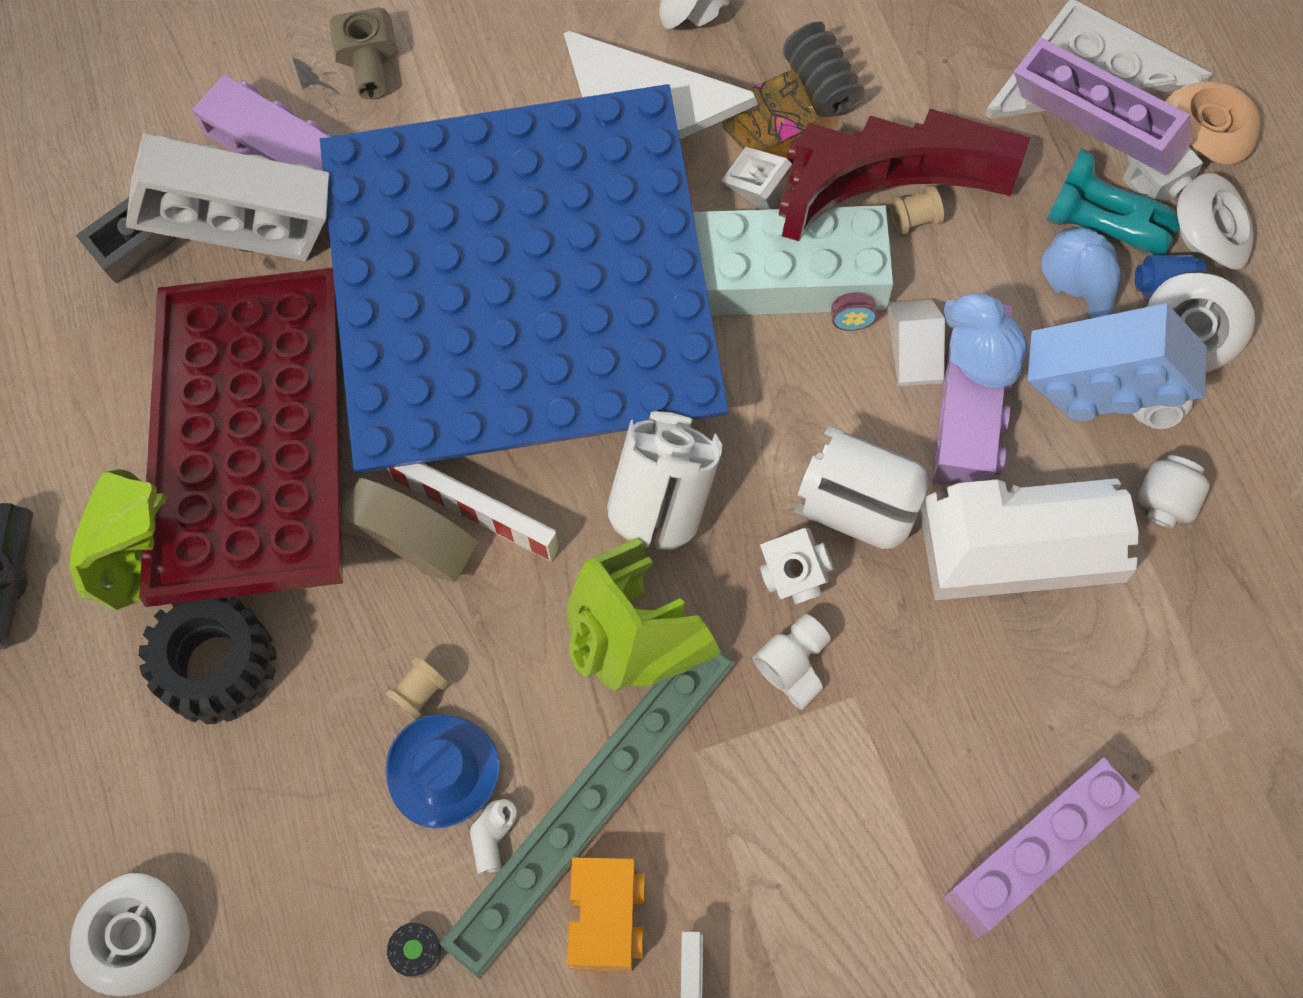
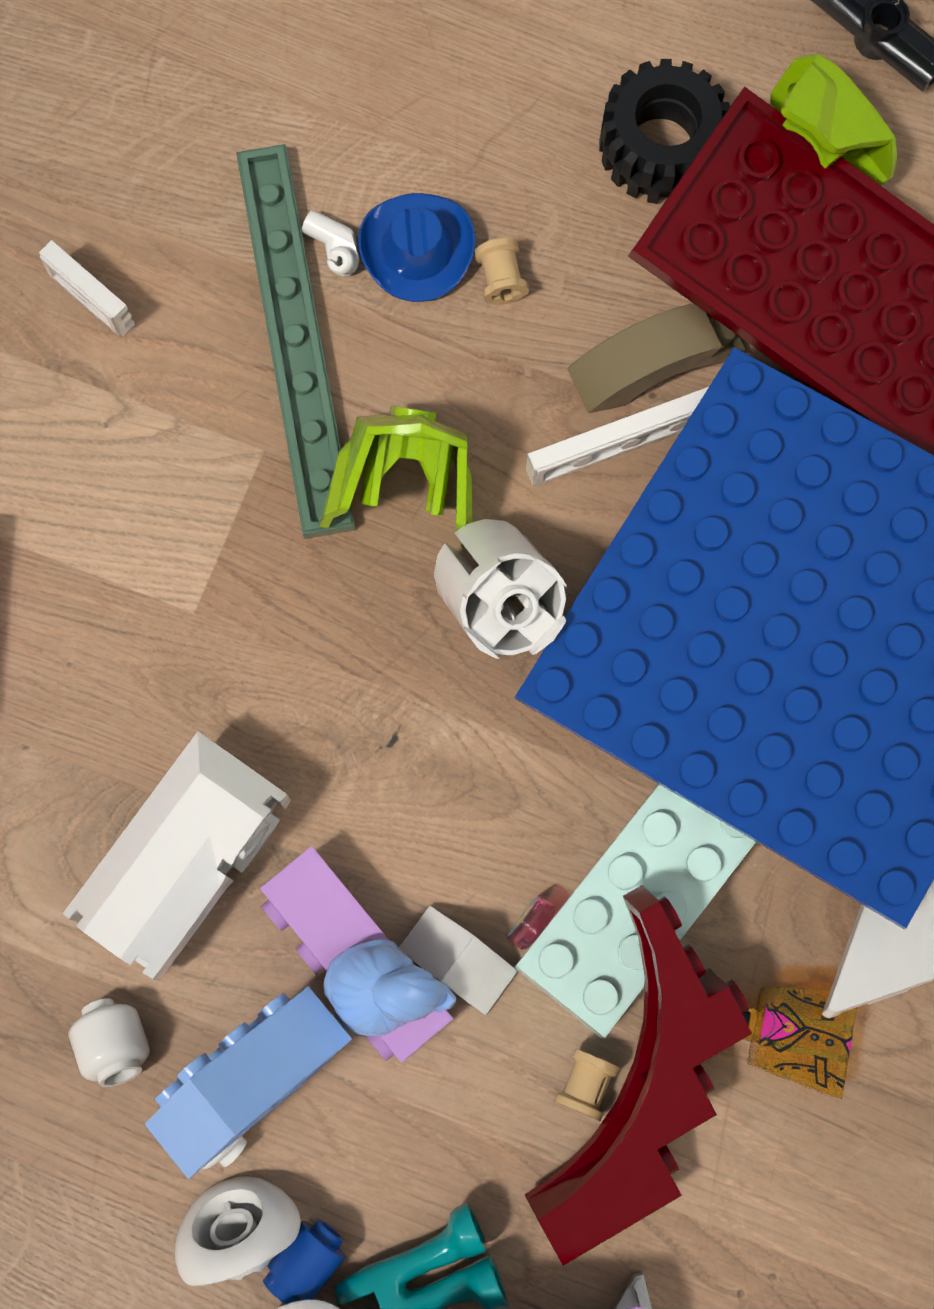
camera: 125 degrees right, 10 degrees up
black tile [387,923,441,978] -> none
light orange brick [567,857,645,972] -> none
white slope [721,147,792,210] -> none
white piece [752,613,831,710] -> none
white brick [760,528,834,604] -> none
dark grey piece [783,21,866,117] -> none
white cylinder [793,426,929,549] -> none
light blue hair [1041,226,1120,318] -> none

